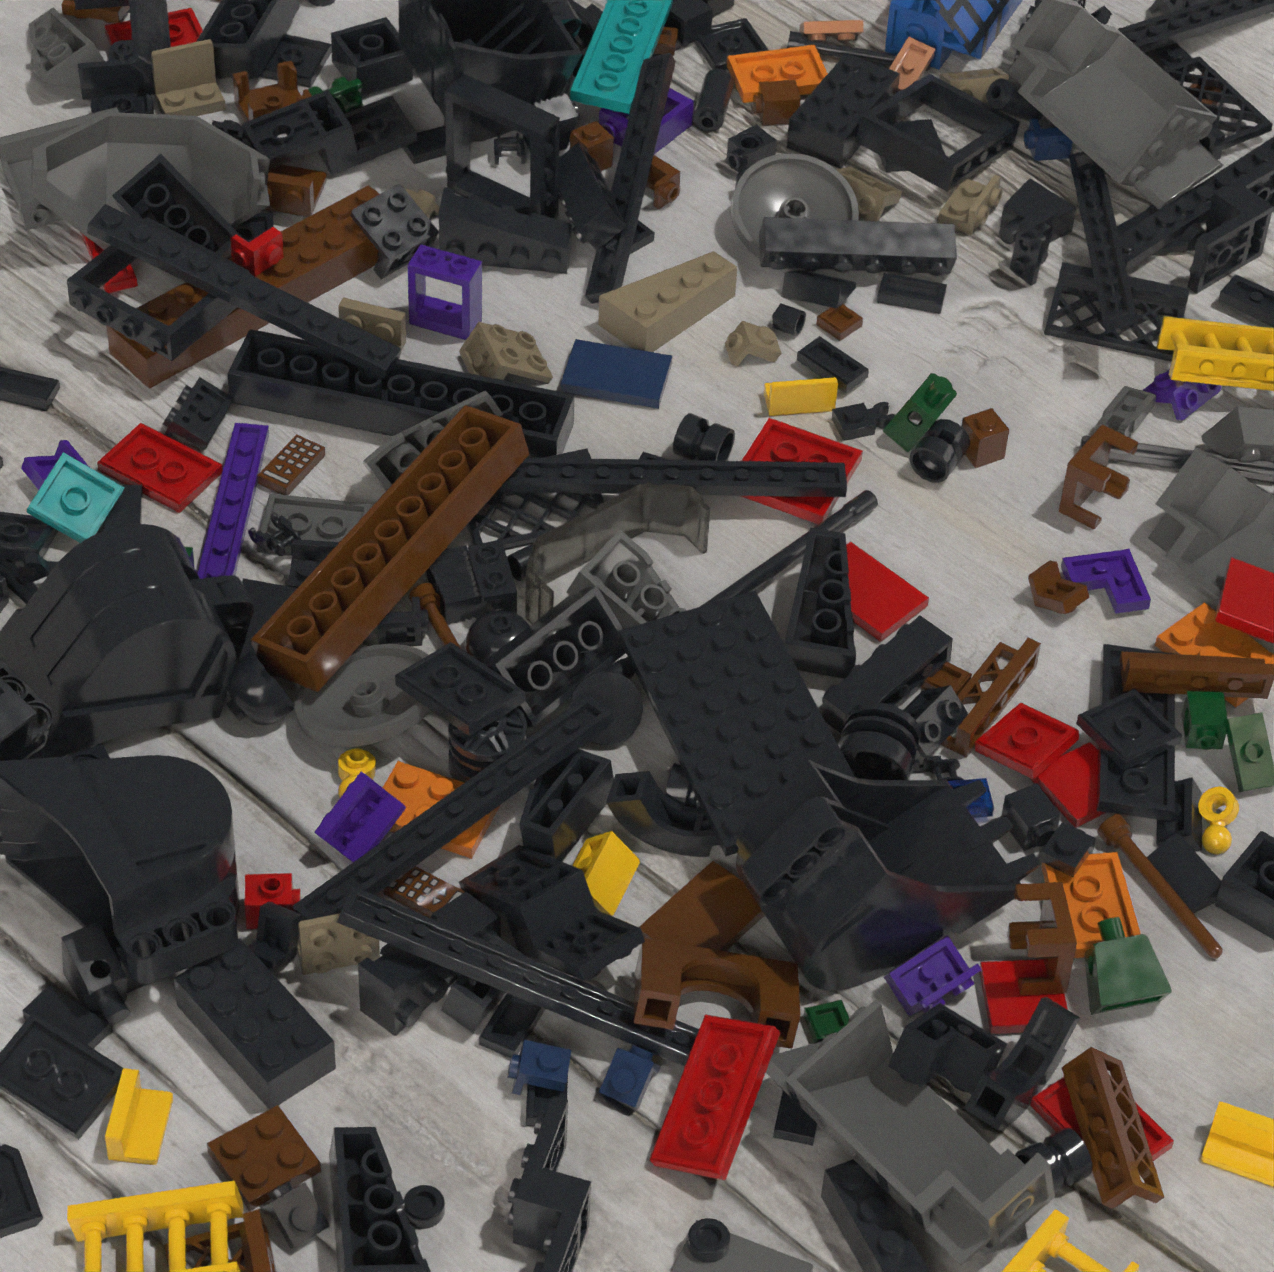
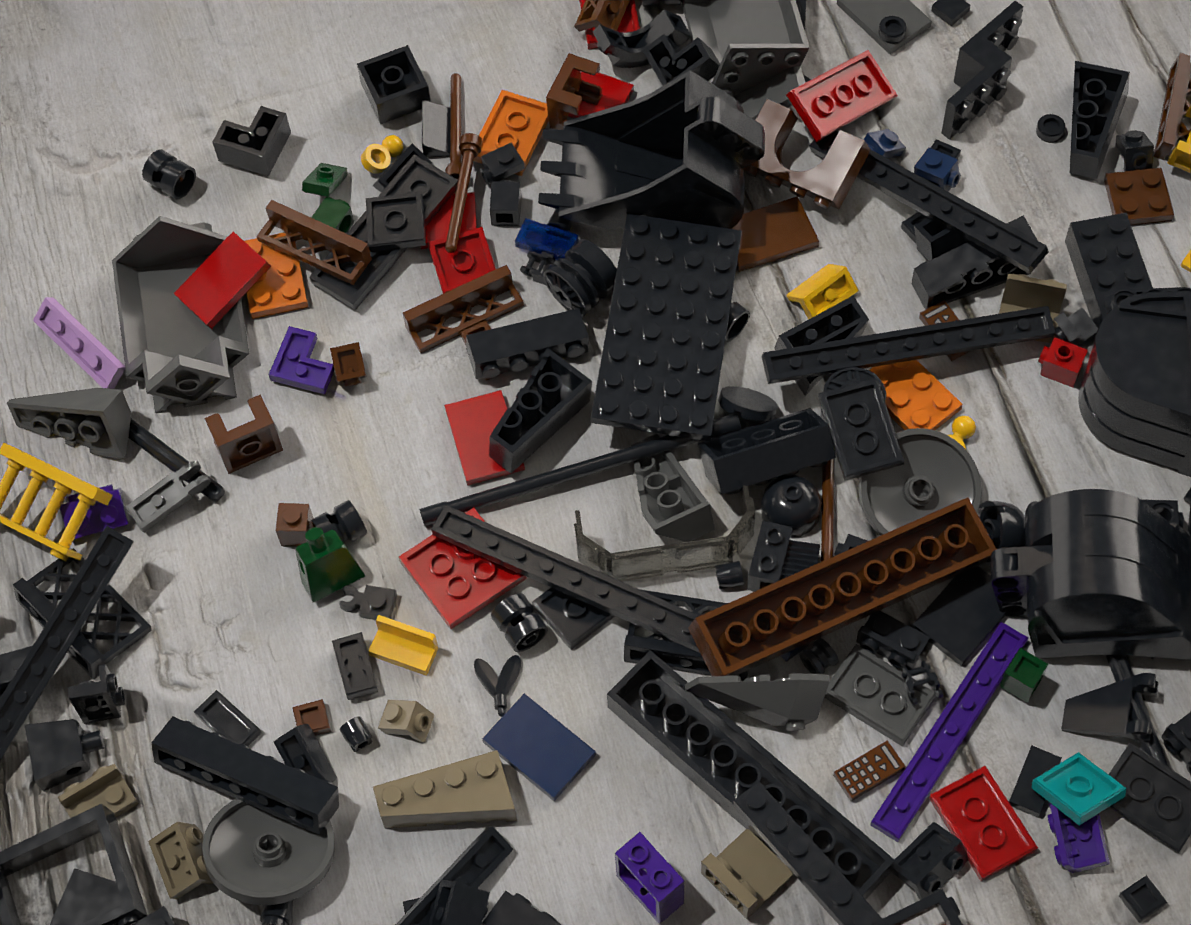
camera: 145 degrees left, 15 degrees up
dark purple bracket [314,771,406,862] -> none
dark tan bracket [459,322,553,383] -> none
black bracket [459,845,645,981] -> none
black arch [606,771,719,857] -> none
black bracket [904,685,968,757] -> none
dark green torso [1084,917,1172,1015] -> none
none -> reddish brown piece [445,133,483,253]
none -> black piece [474,655,521,717]

